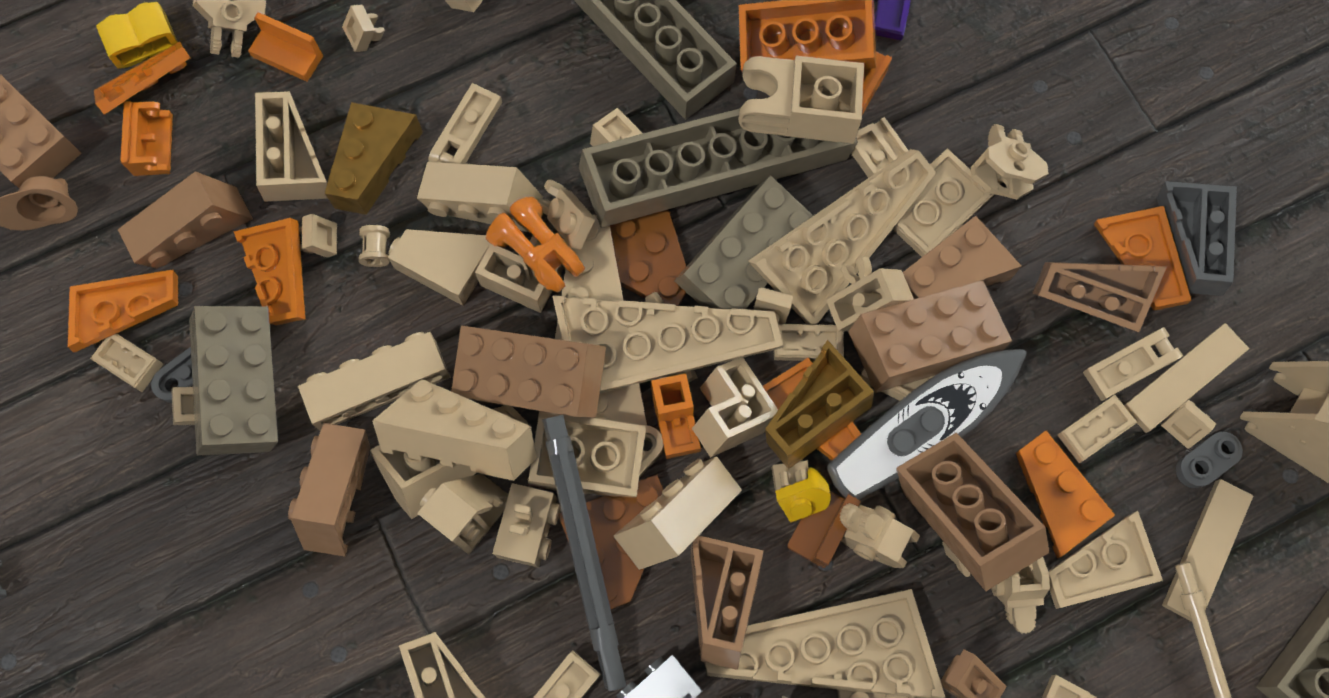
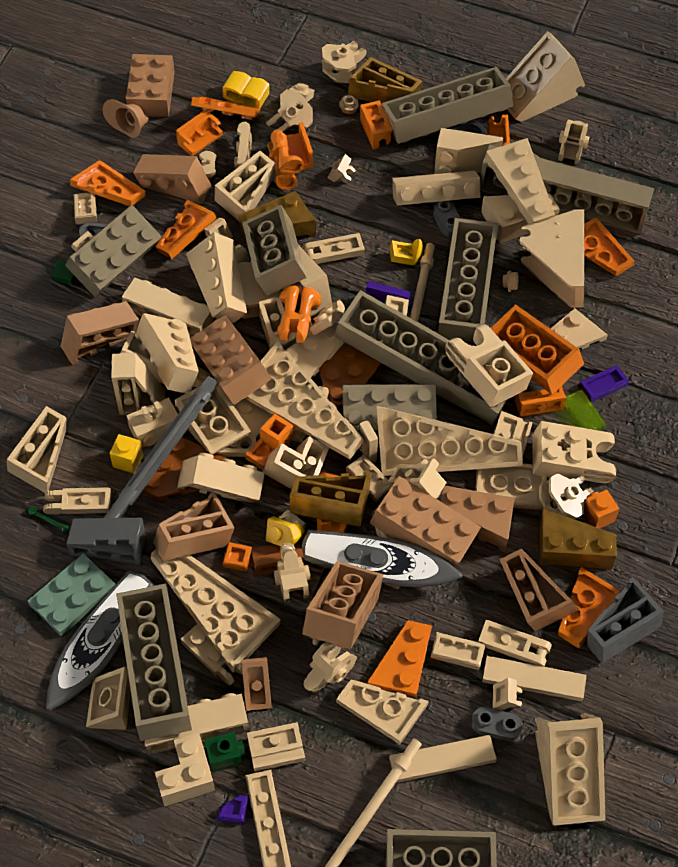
camera: 50 degrees right, 15 degrees down
none -> dark green tile [51,259,76,285]
none -> yellow brick [110,434,143,474]
none -> tan wedge [186,232,247,324]
none -> tan piece [199,151,216,178]
none -> orange tile [222,542,252,572]
none -> tan hinge [234,122,252,169]
none -> dark tan brick [243,205,307,296]
none -> orange piece [267,130,304,190]
none -> dark purple tile [366,281,410,310]
none -> yellow plate [389,239,422,265]
none -> tan bar [410,243,435,322]
none -> tan brick [532,421,616,483]
none -> pearl gold wedge [540,508,617,569]
none -> clear neon green tile [564,390,606,431]
none -> orange brick [584,490,619,528]

